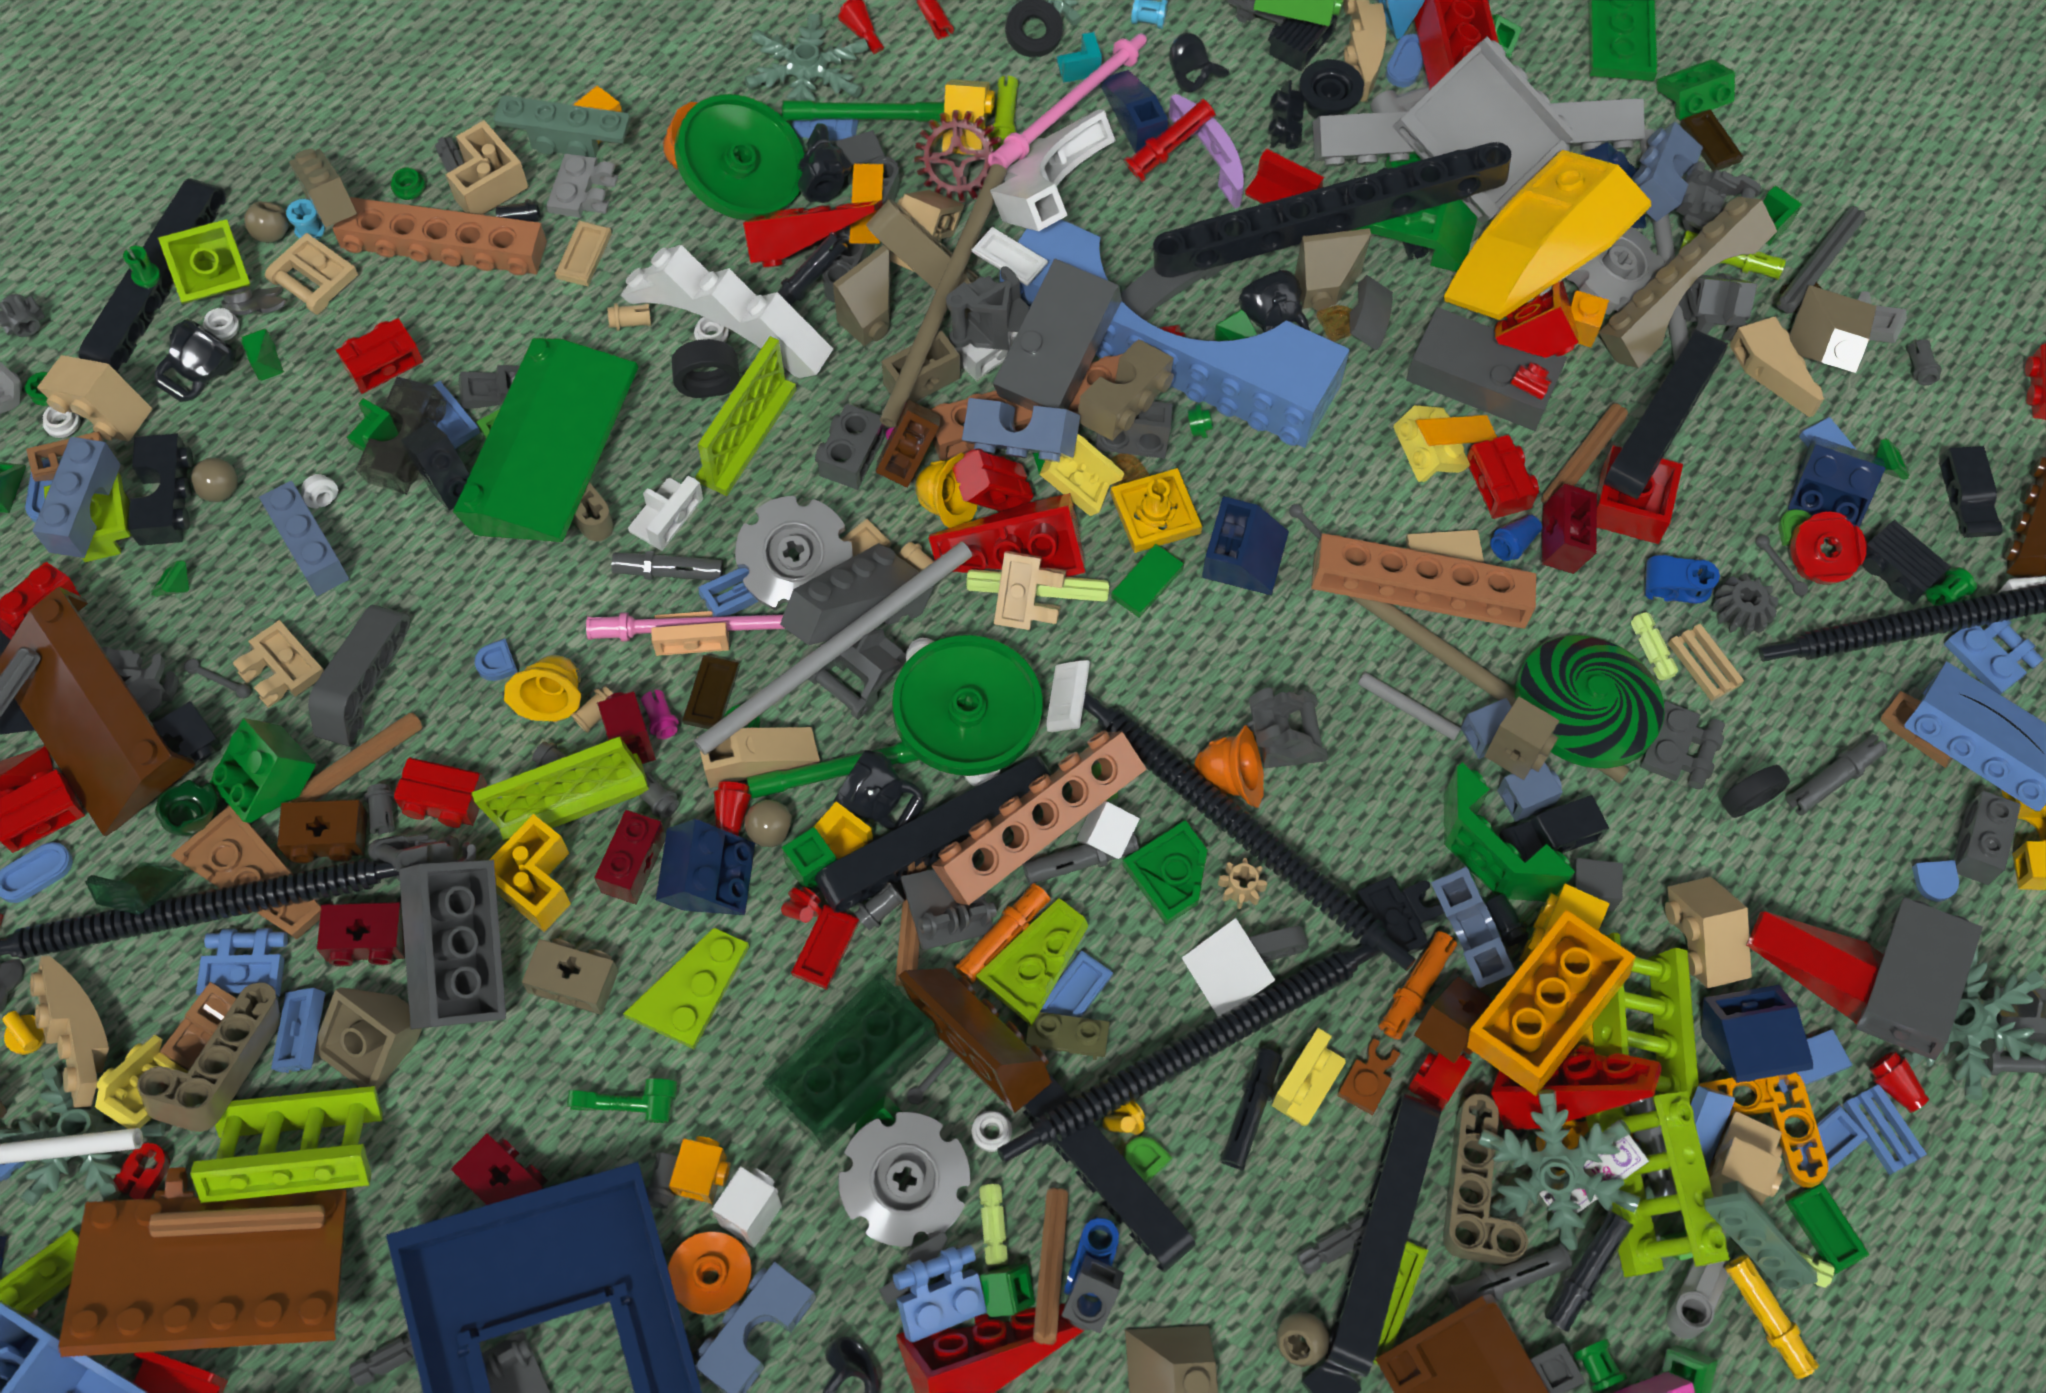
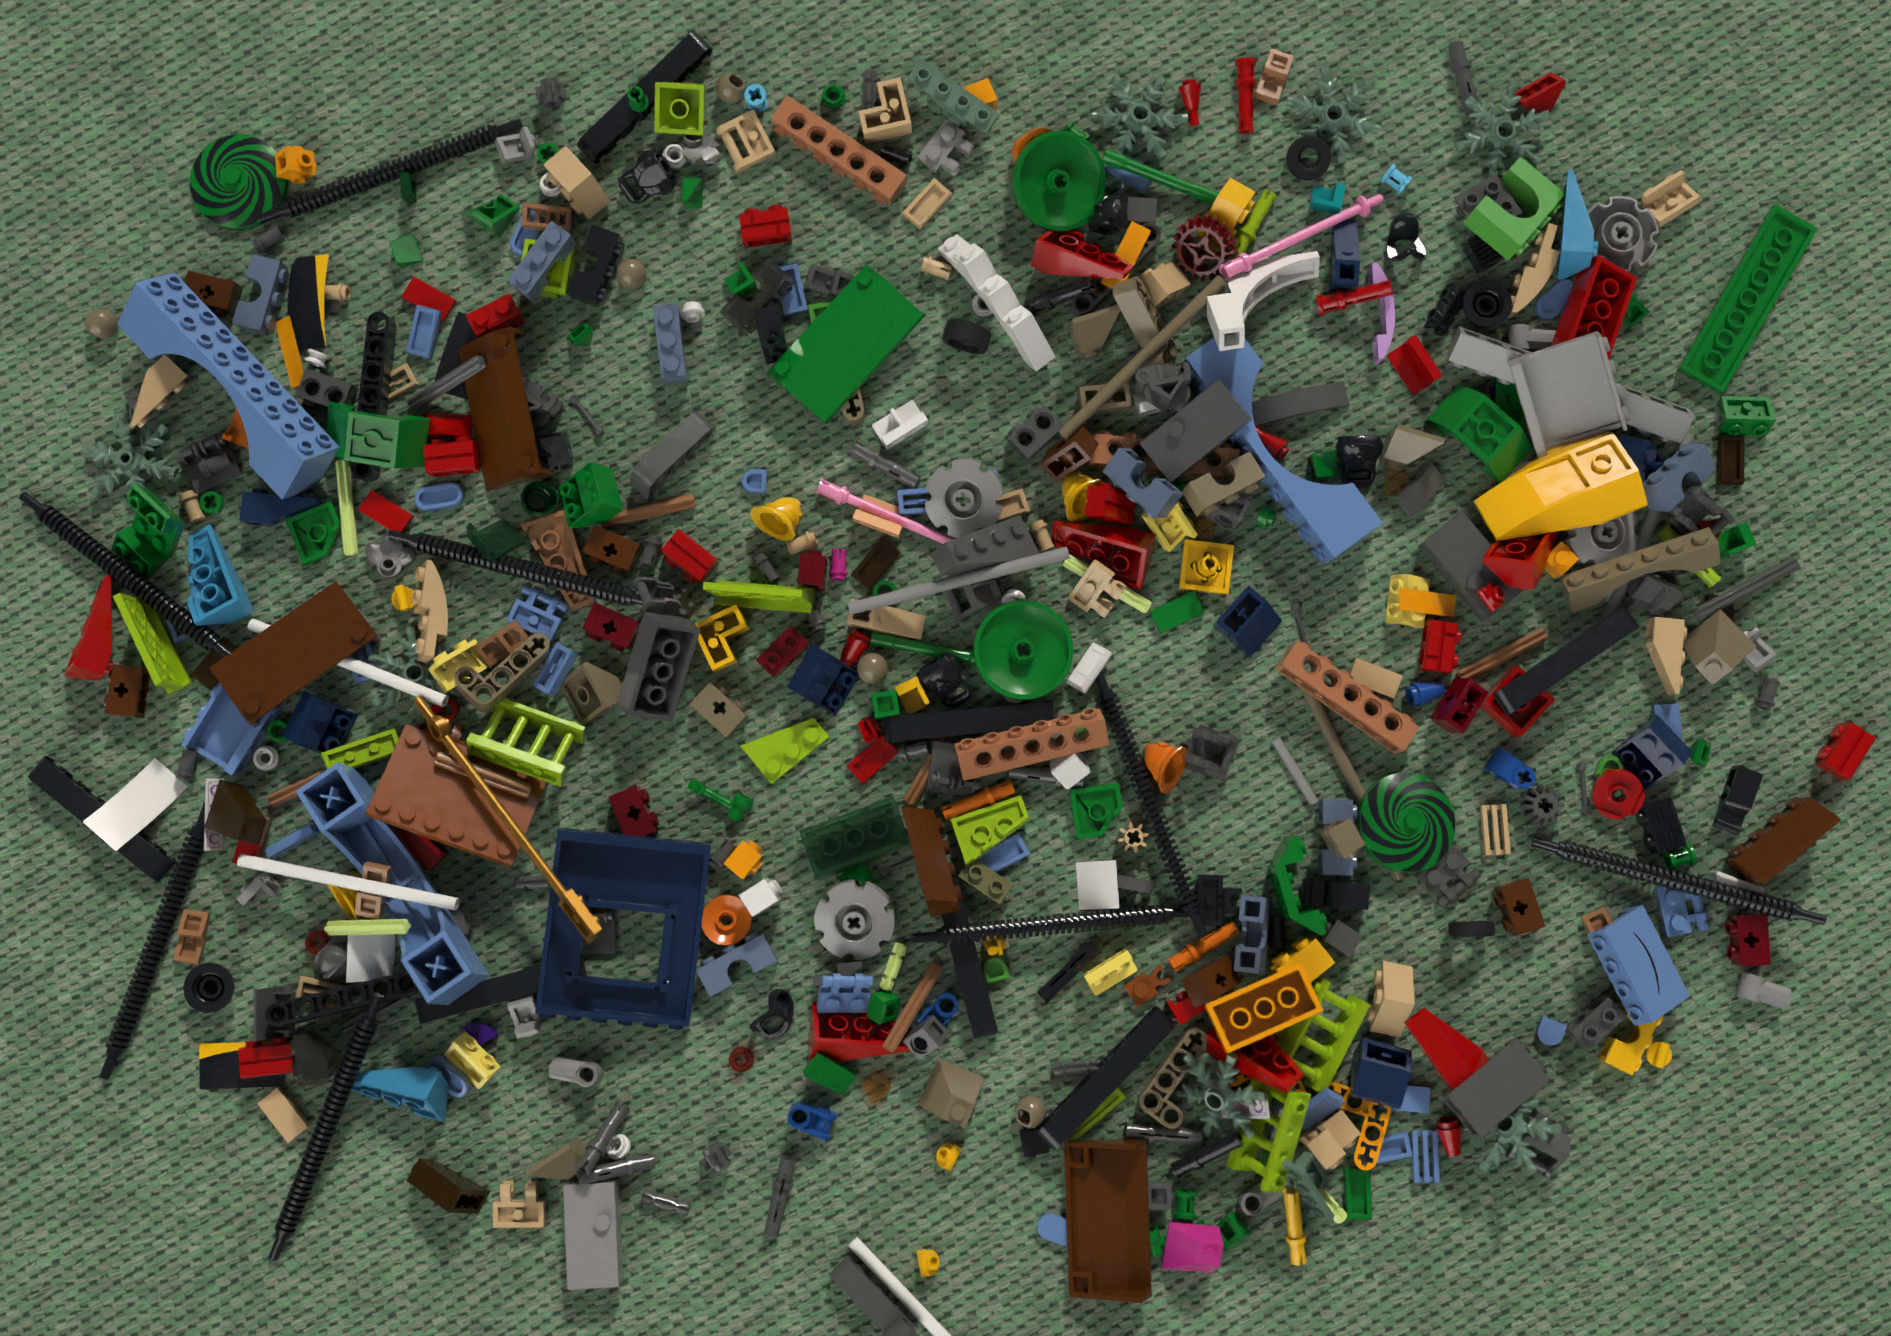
camera: 30 degrees right, 20 degrees up
tan plate [233,620,324,708] -> none
dark tan arch [289,148,357,228] -> none
lime fence [695,336,797,496] -> none
white tile [971,227,1048,286] -> none
white plate [972,1111,1012,1152] -> none
black beam [1153,142,1512,278] -> none
yellowish green axle [1631,612,1678,681] -> none
dark grey pin [1786,734,1888,816] -> none
none -> pearl gold bar [413,696,602,944]
none -> reddish brown brick [1493,878,1546,936]

